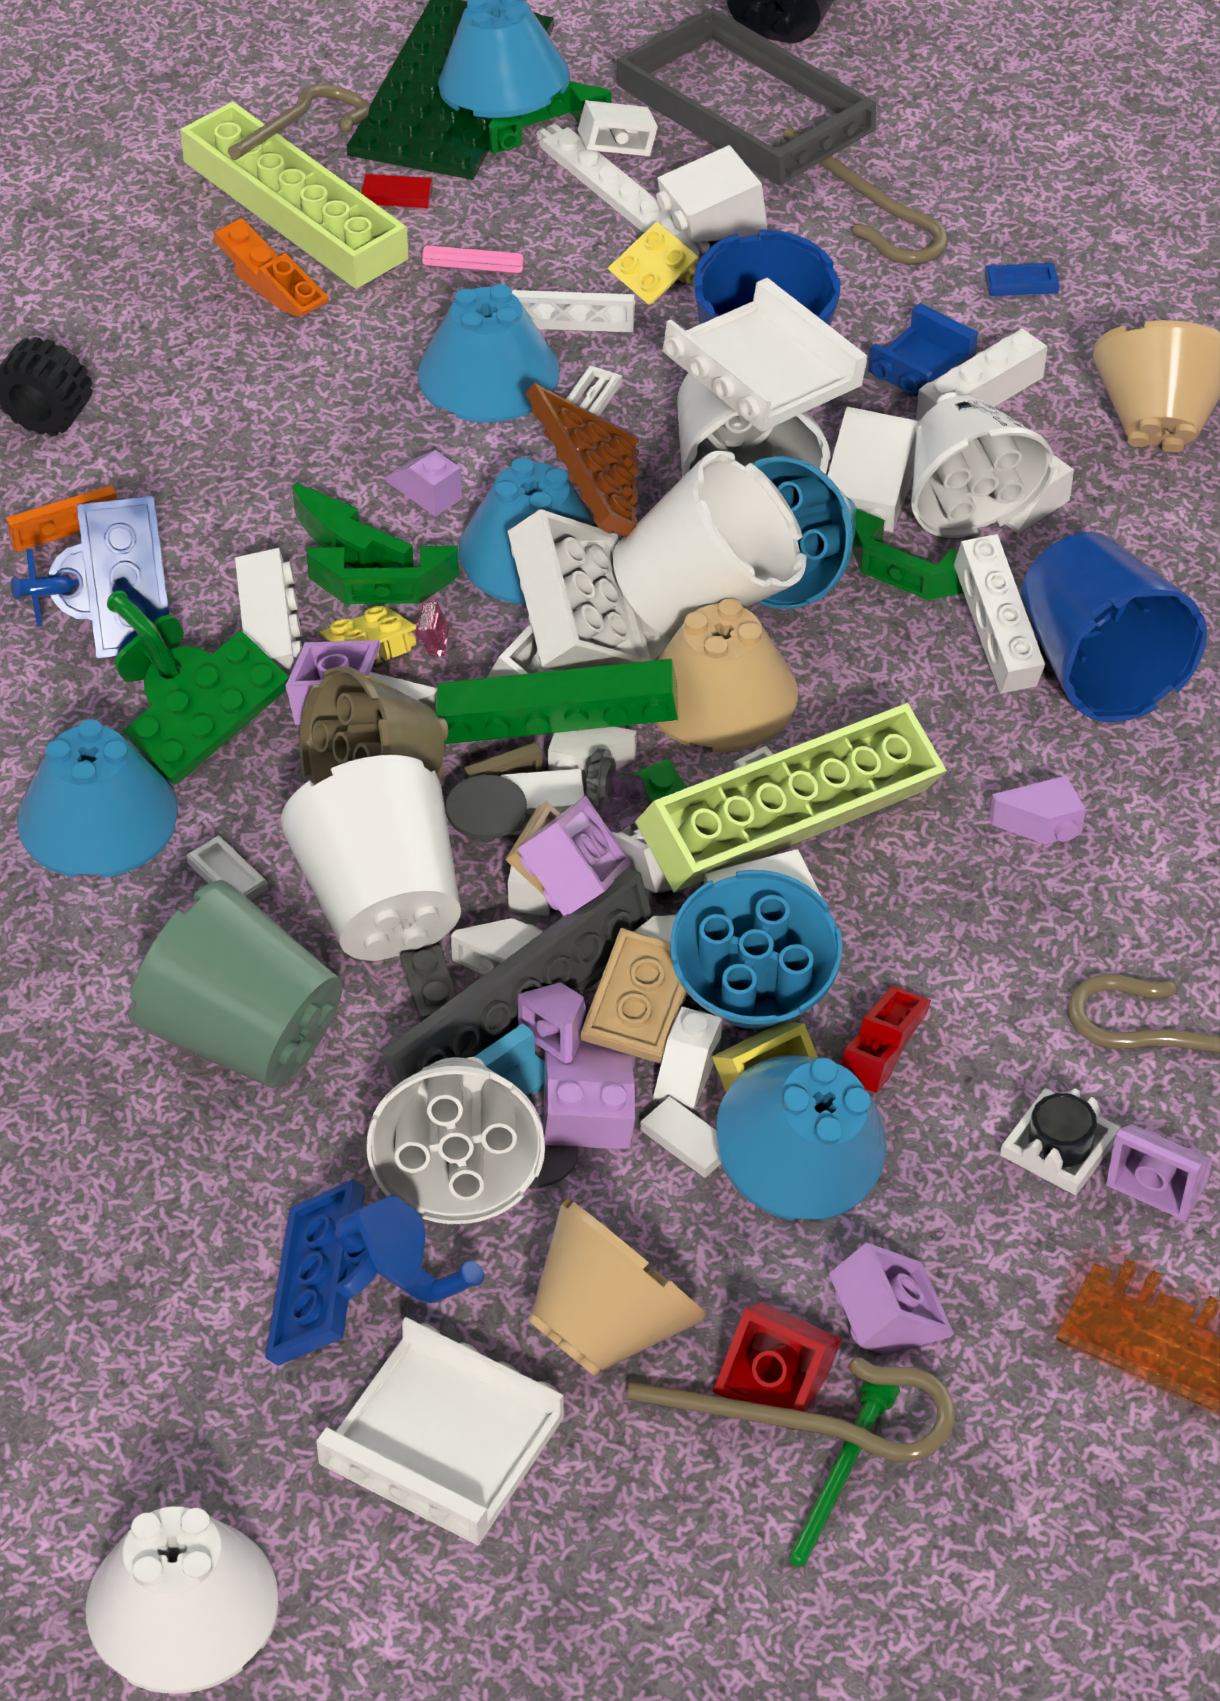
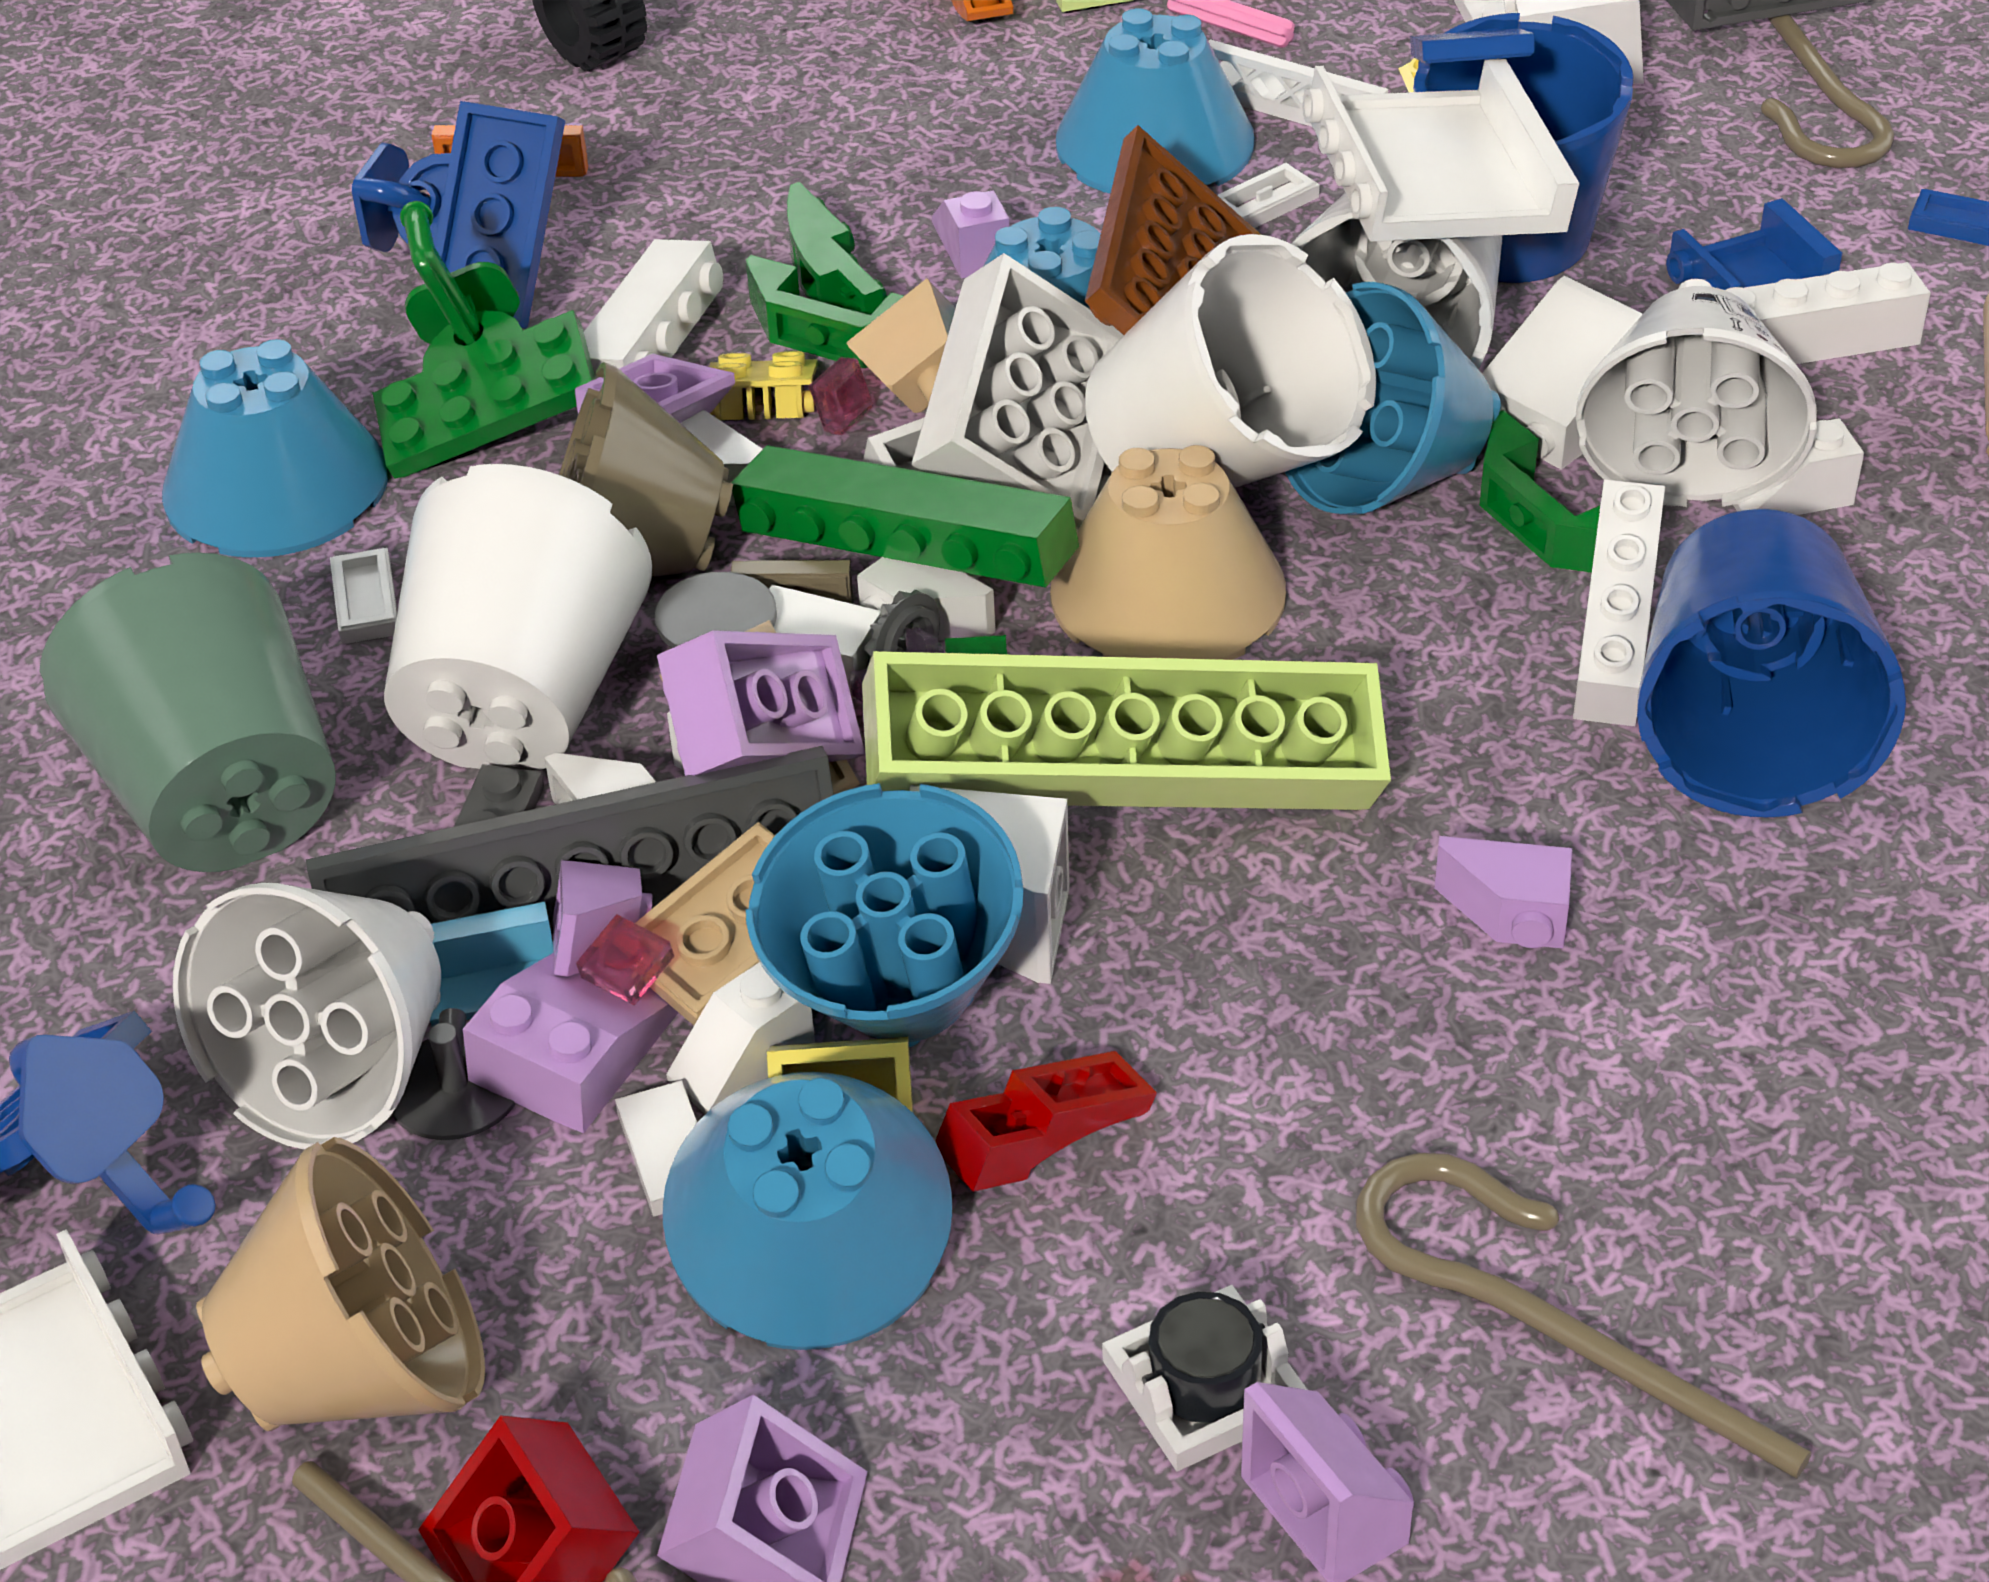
camera: 30 degrees right, 5 degrees down
none -> clear pink plate [576,914,675,1006]
none -> tan torso [846,278,956,413]
none -> blue tile [1410,28,1534,63]

